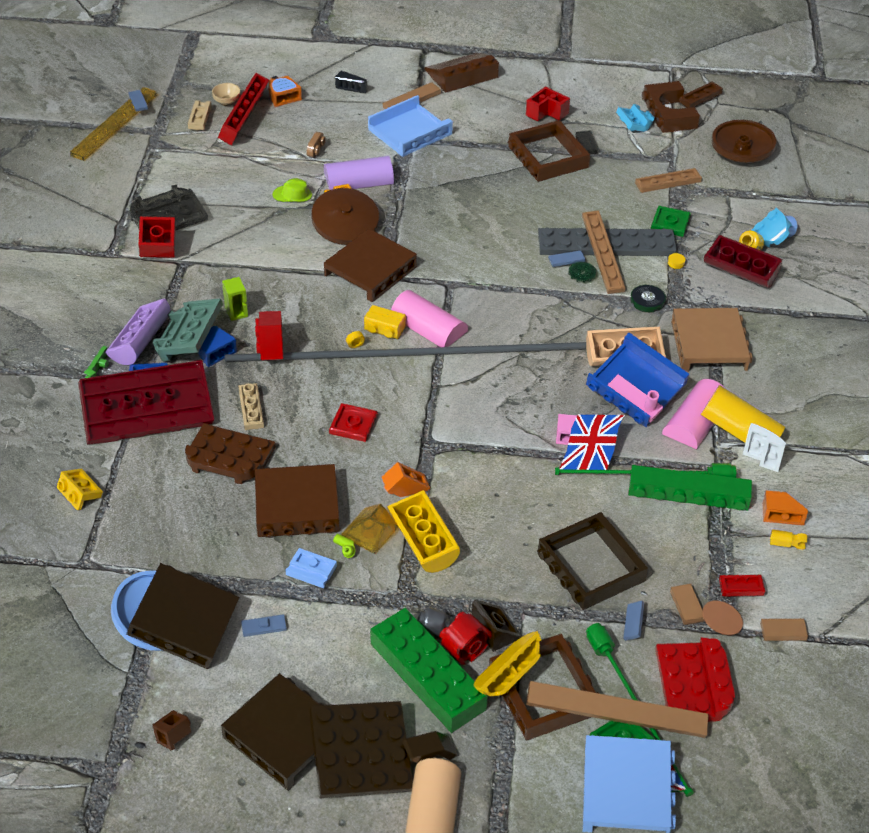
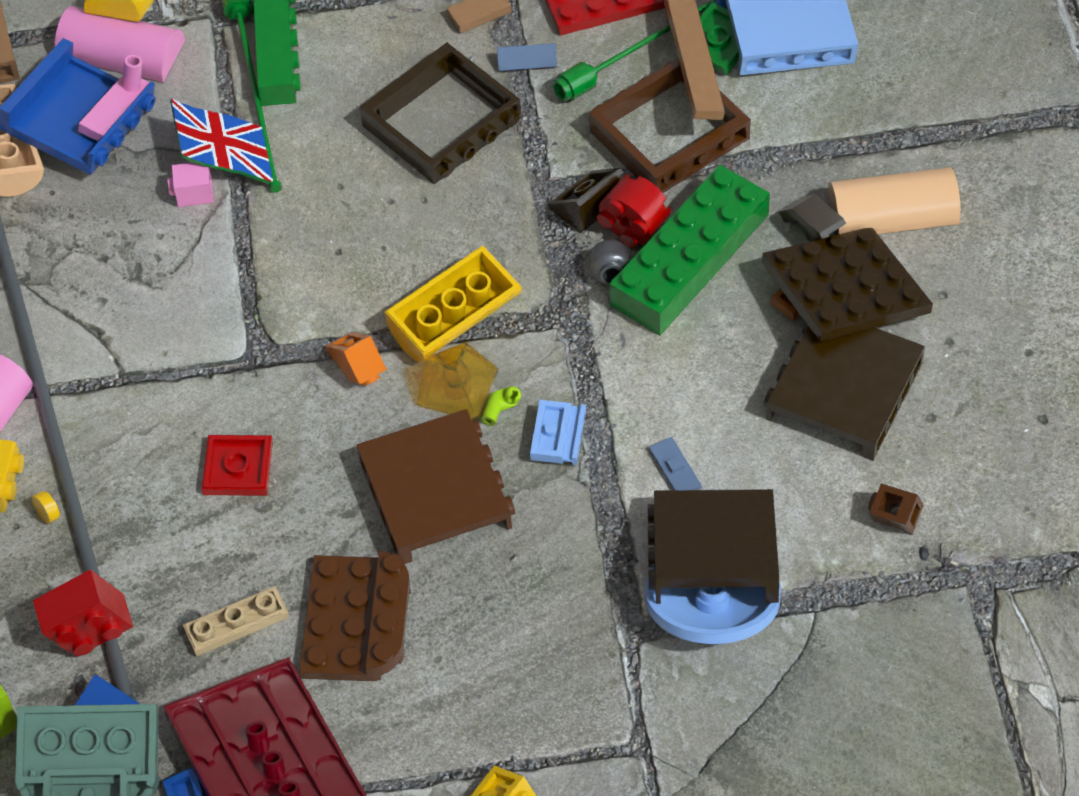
camera: 100 degrees left, 10 degrees up
yellow brick [474,631,541,696] -> none

